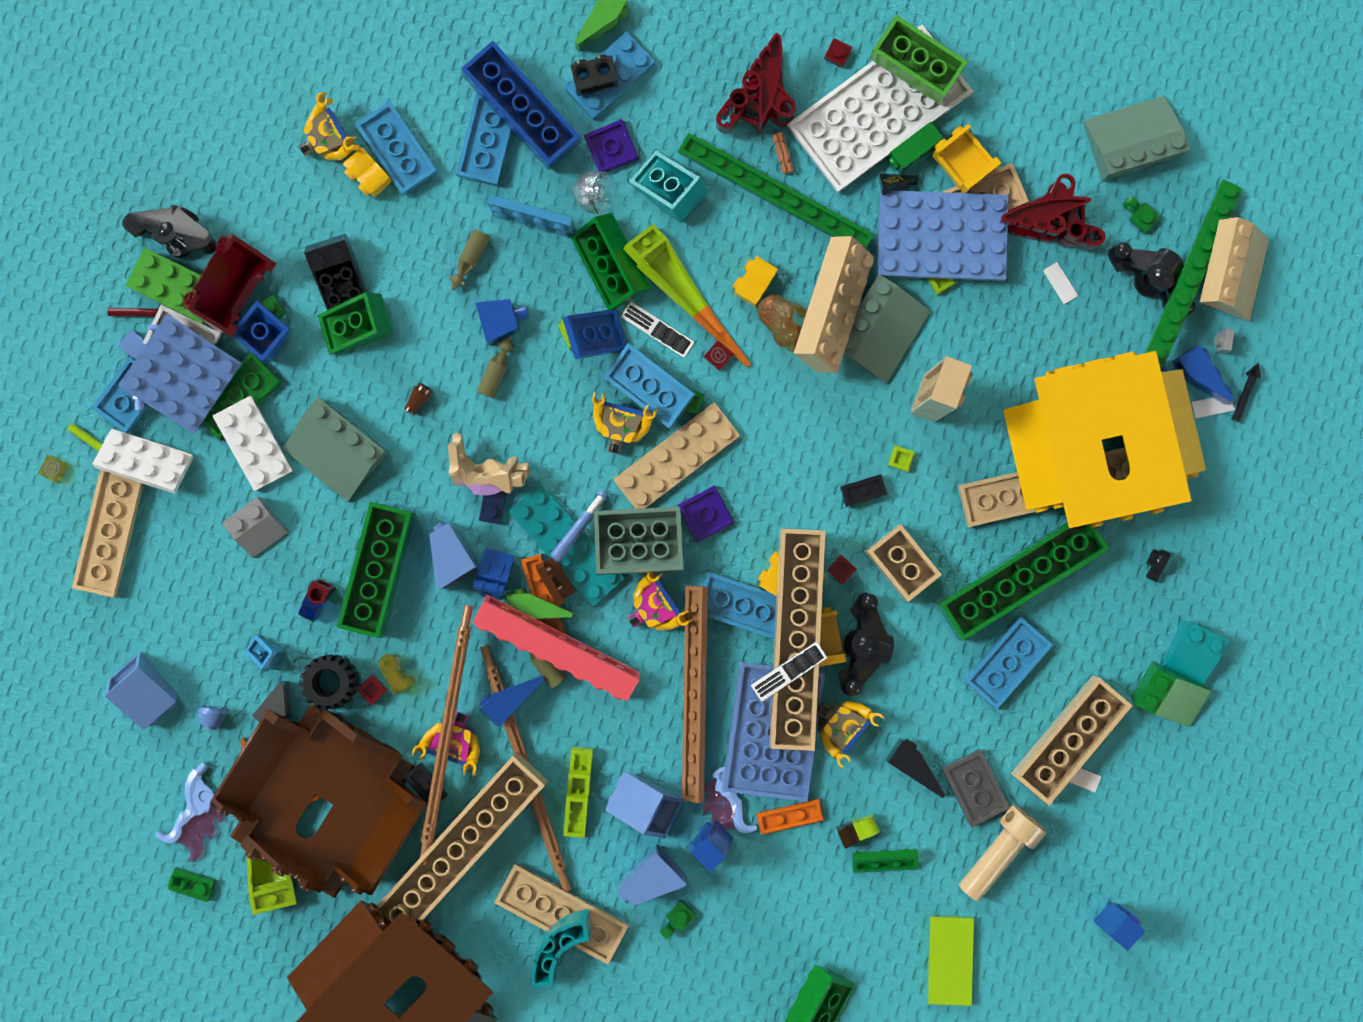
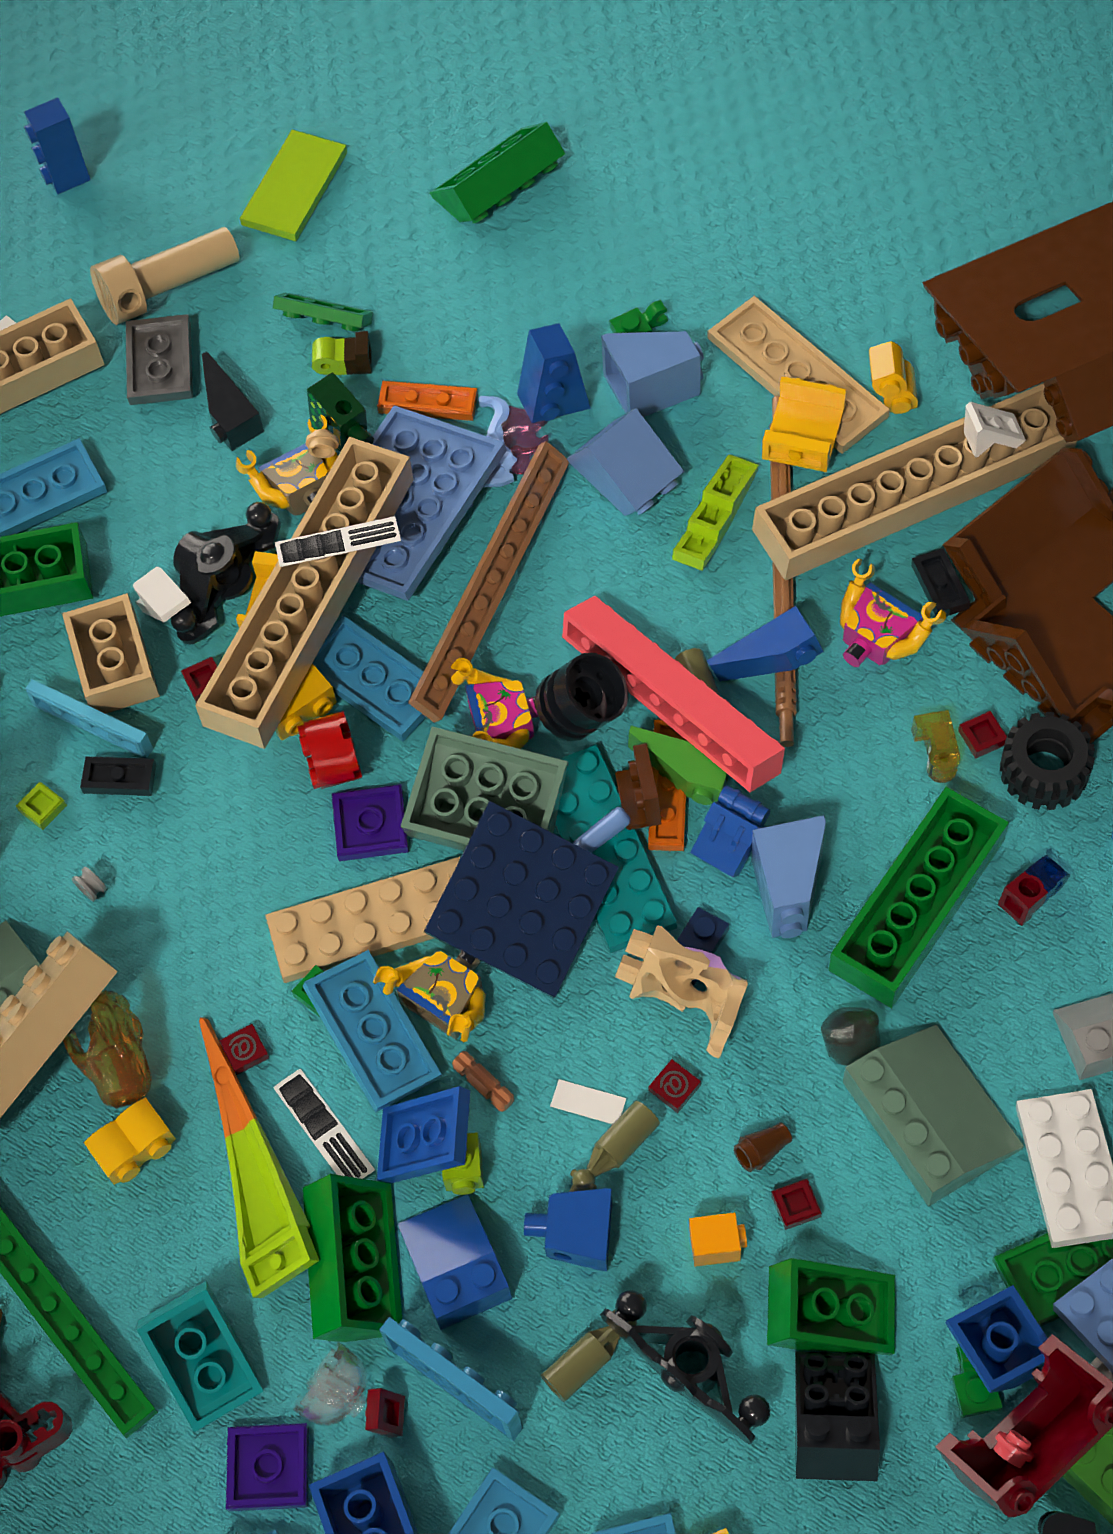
camera: 155 degrees left, 25 degrees down
medium nougat axle [420,605,473,865] -> none
teal brick [531,909,593,988] -> none
none -> medium azure tile [25,679,153,758]
none -> light grey bush [72,867,107,902]
none -> white slope [133,567,191,622]
none -> red brick [297,711,362,789]
none -> tan plate [306,429,339,458]
none -> dark green torso [307,372,374,452]
none -> dark red plate [365,1388,405,1438]
none -> blue slope [397,1194,512,1330]
none -> dark blue plate [423,801,619,998]
none -> nougat axle [452,1051,514,1112]
none -> black wheel [535,653,628,741]
none -> white sticker [550,1079,627,1124]
none -> black piece [600,1290,771,1444]
none -> dark red tile [648,1059,701,1113]
none -> light orange brick [689,1212,747,1267]
none -> yellow panel [762,376,846,472]
none -> dark red tile [771,1179,822,1230]
none -> clear smoke hair [821,1007,881,1066]
none -> yellow brick [869,341,918,414]
none -> white slope [964,402,1026,457]
none -> coral plate [993,1430,1034,1468]

